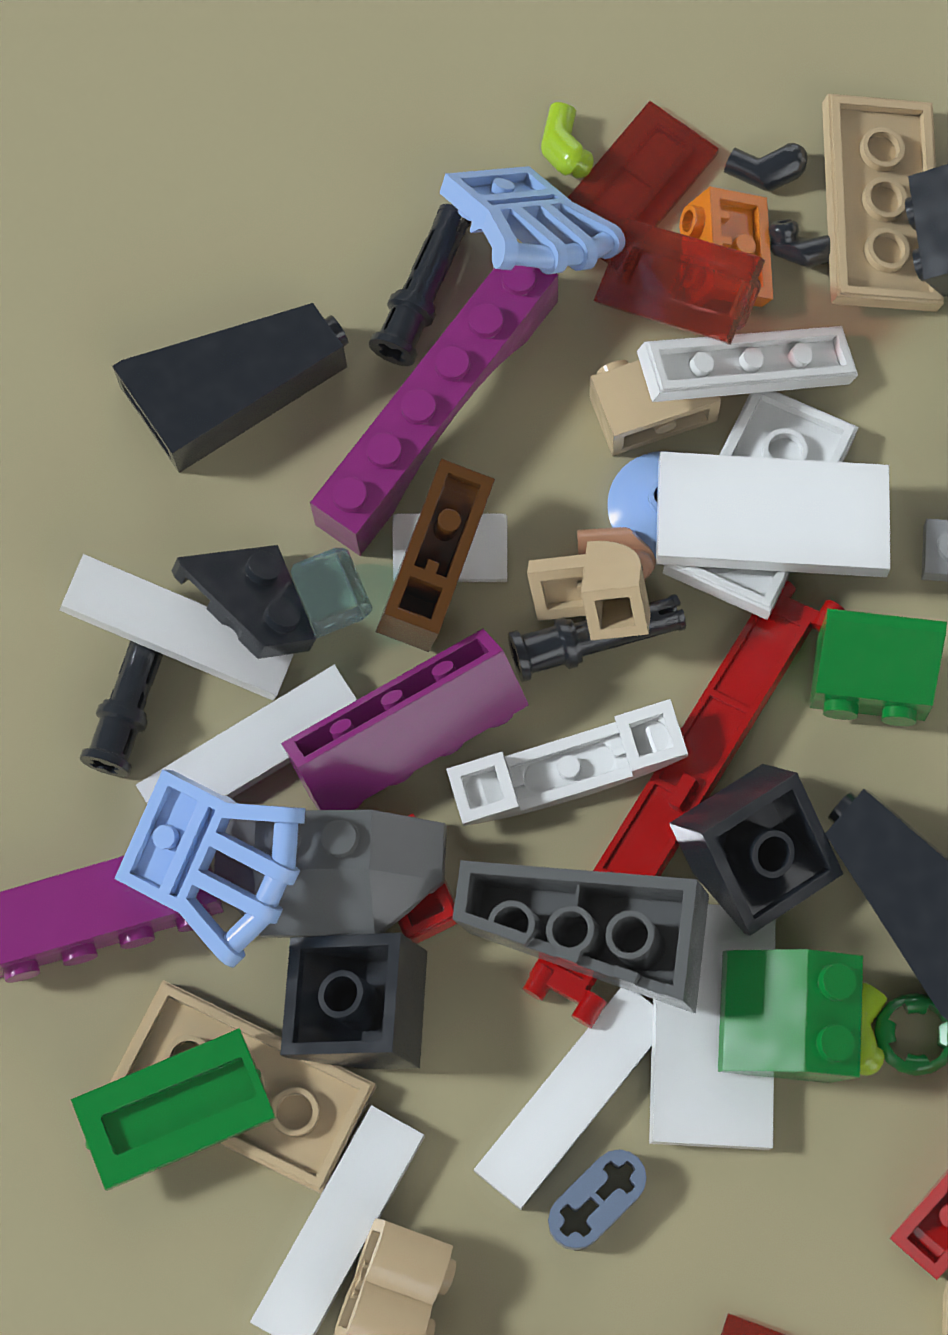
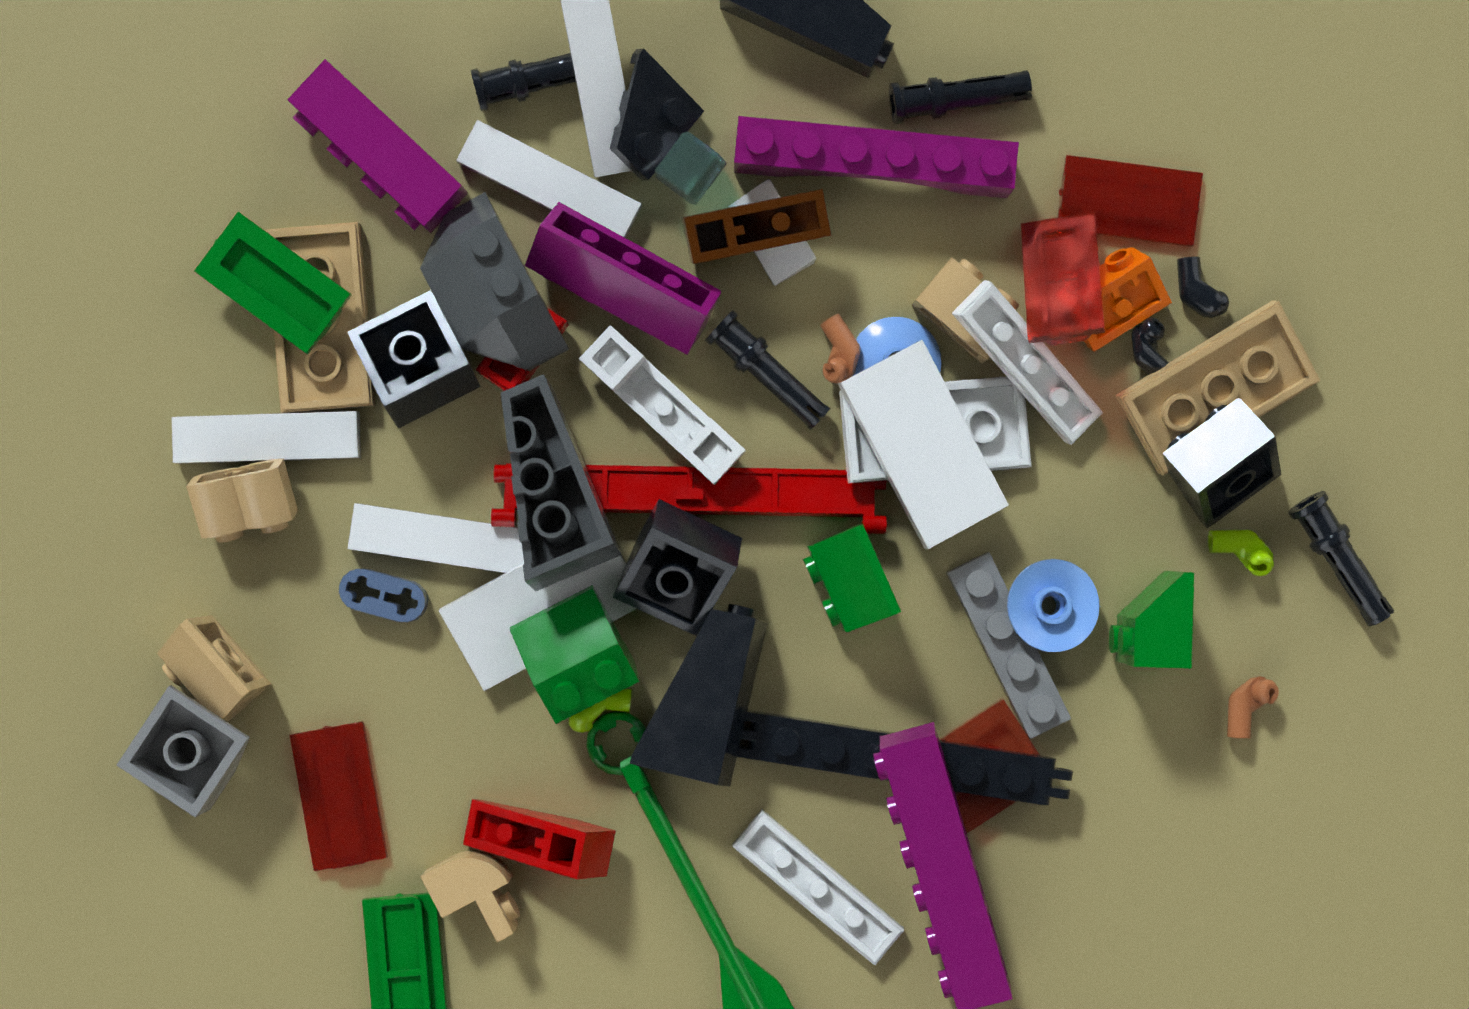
camera: 55 degrees right, 15 degrees up
light blue plate [114,769,306,968] -> none
light blue plate [440,166,625,274] -> none
tan brick [527,541,650,641] -> none
lime arm [541,102,594,179] -> none

